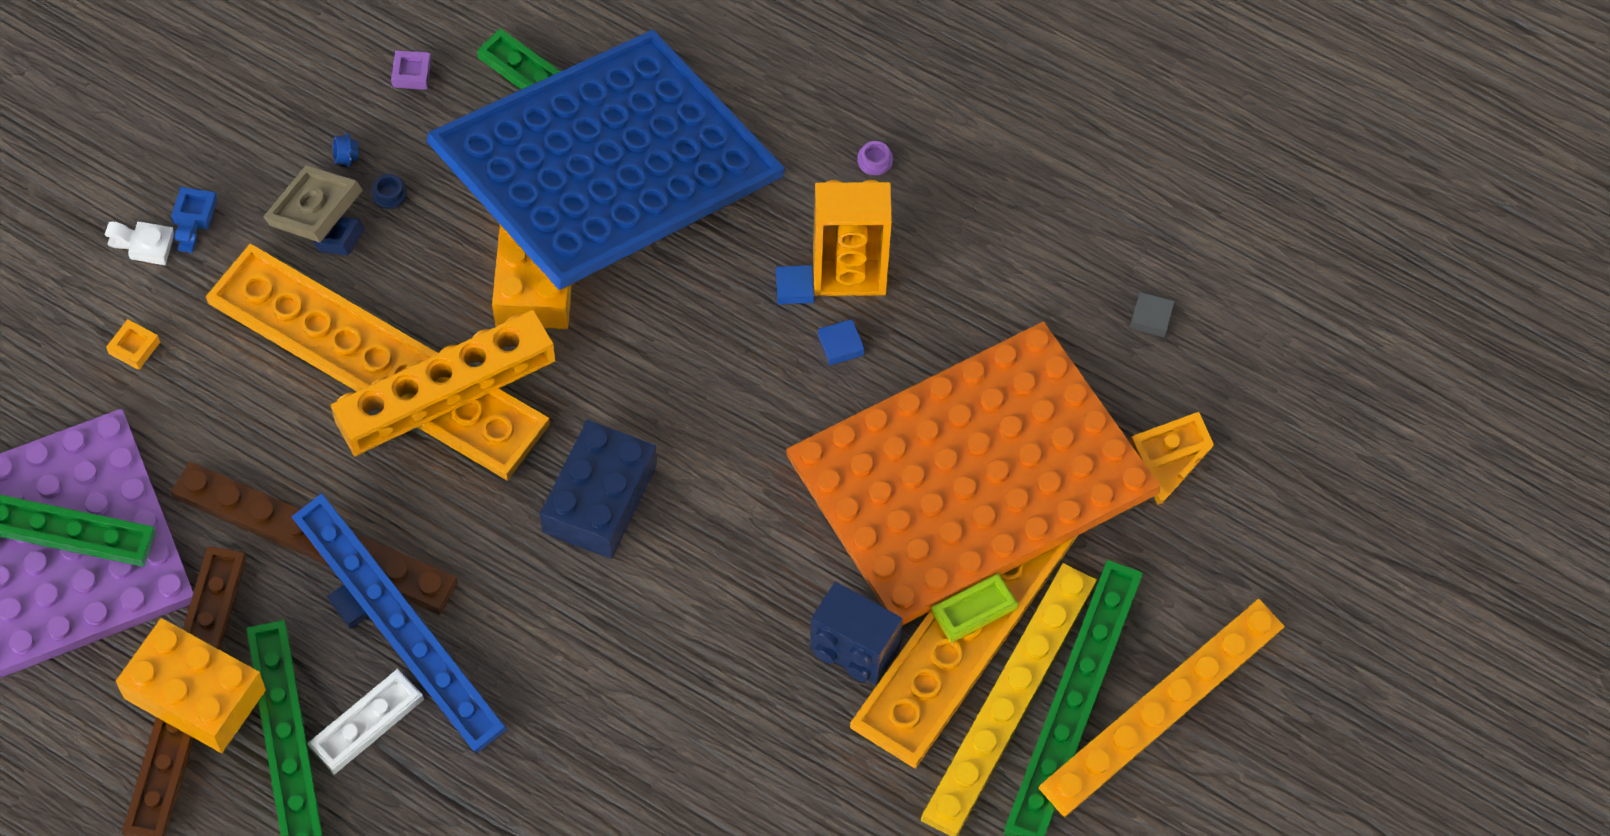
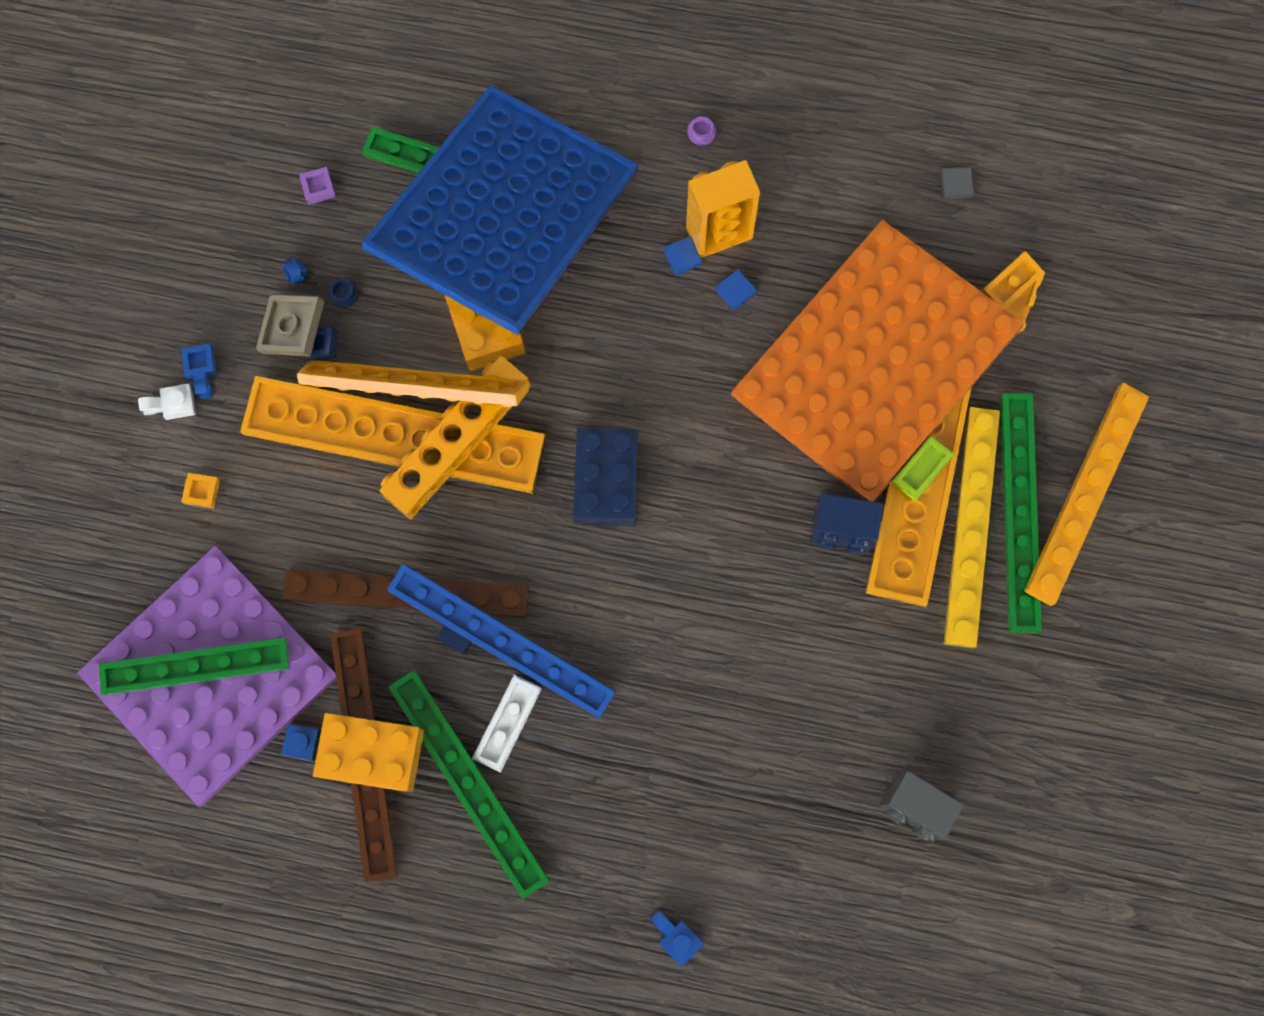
camera: 15 degrees left, 15 degrees up
none -> blue plate [281,724,321,761]
none -> light orange plate [297,360,529,407]

